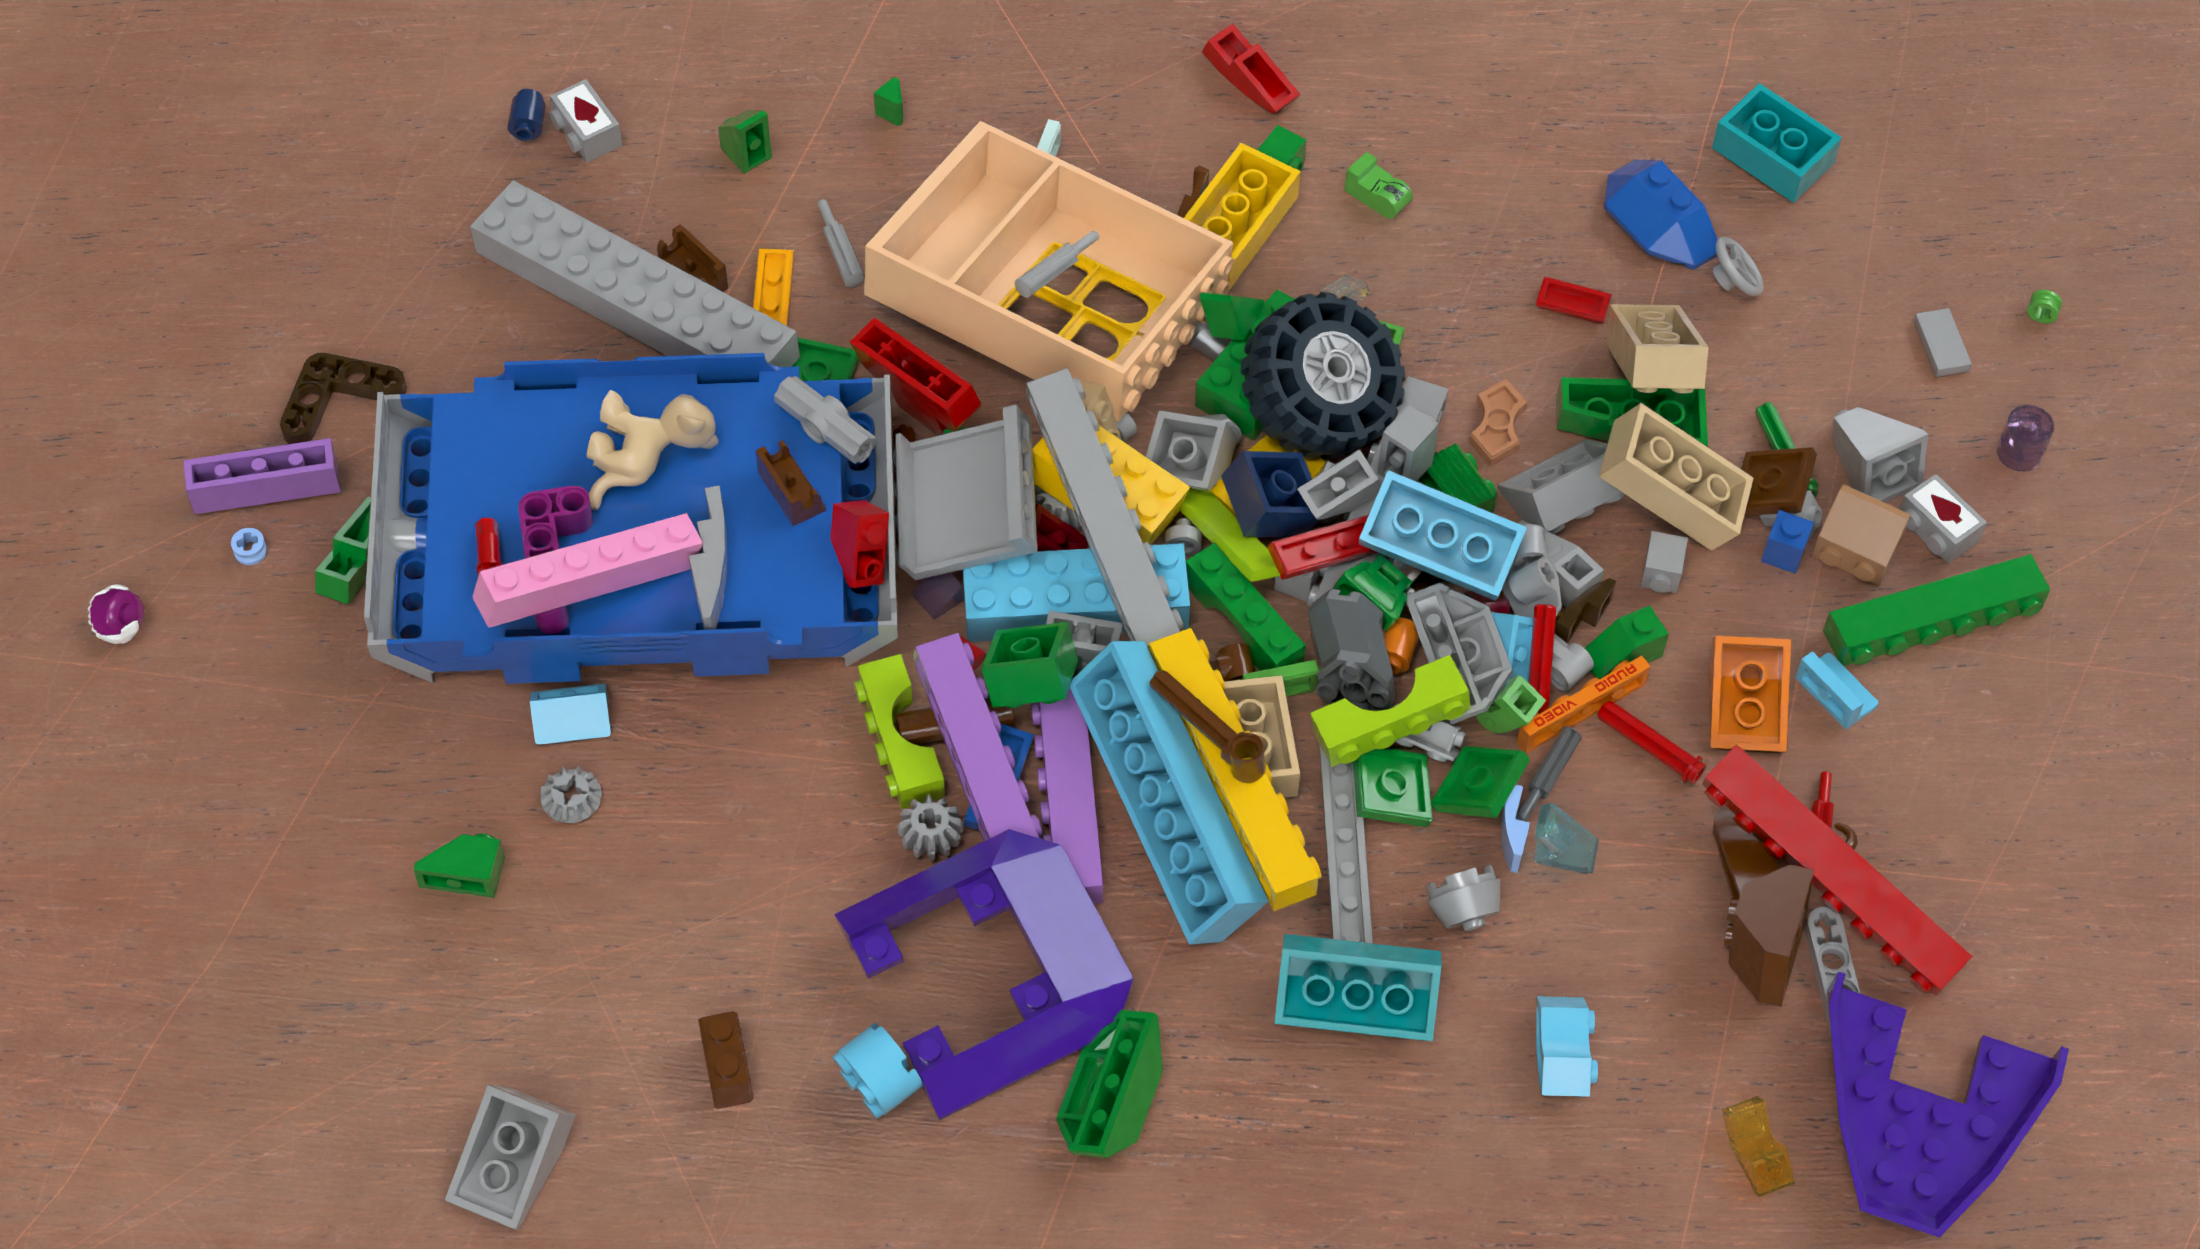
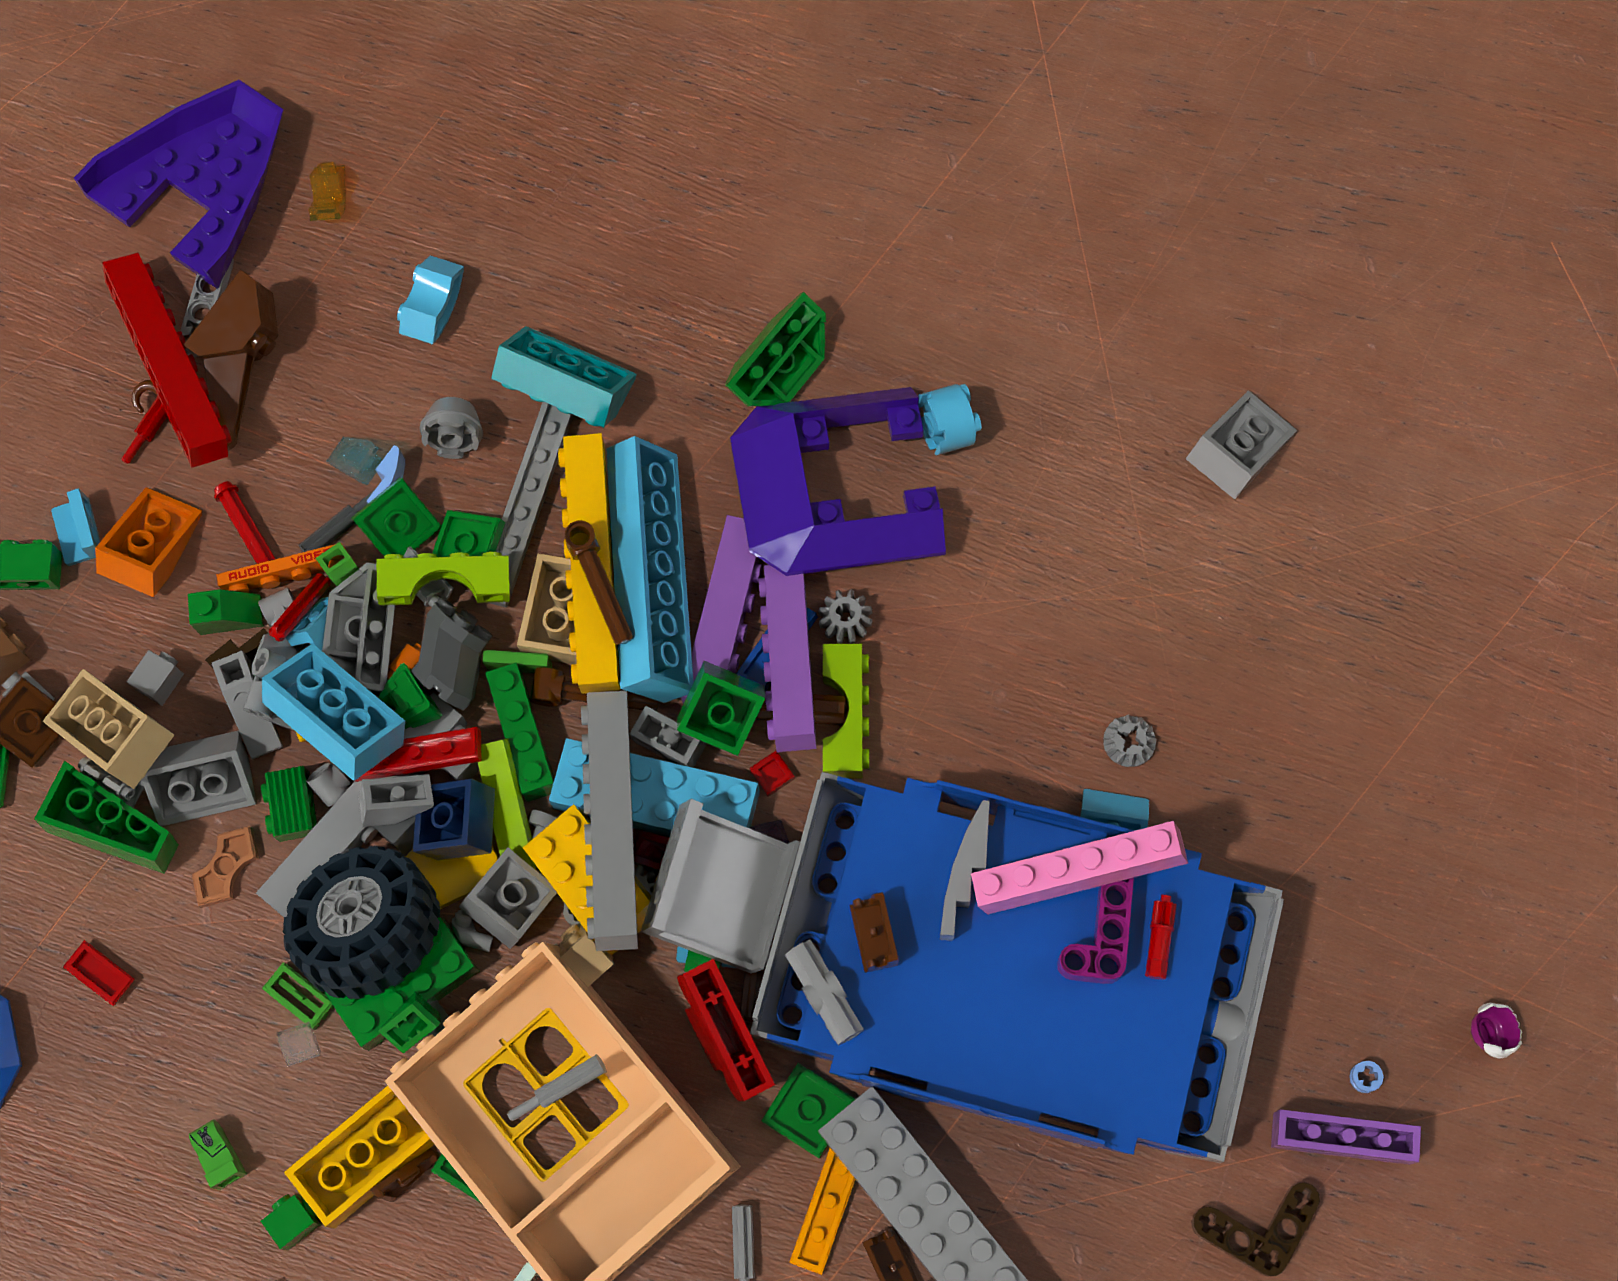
camera: 155 degrees left, 15 degrees up
green slope [315,497,371,604] -> none
green slope [413,833,505,898] -> none
tan animal [587,390,719,510] -> none
reddish brown brick [698,1011,754,1109] -> none
red slope [830,500,889,588] -> none
light grey brick [1377,404,1439,481] -> none
tan brick [1606,304,1709,393] -> none
blue brick [1761,510,1814,574] -> none

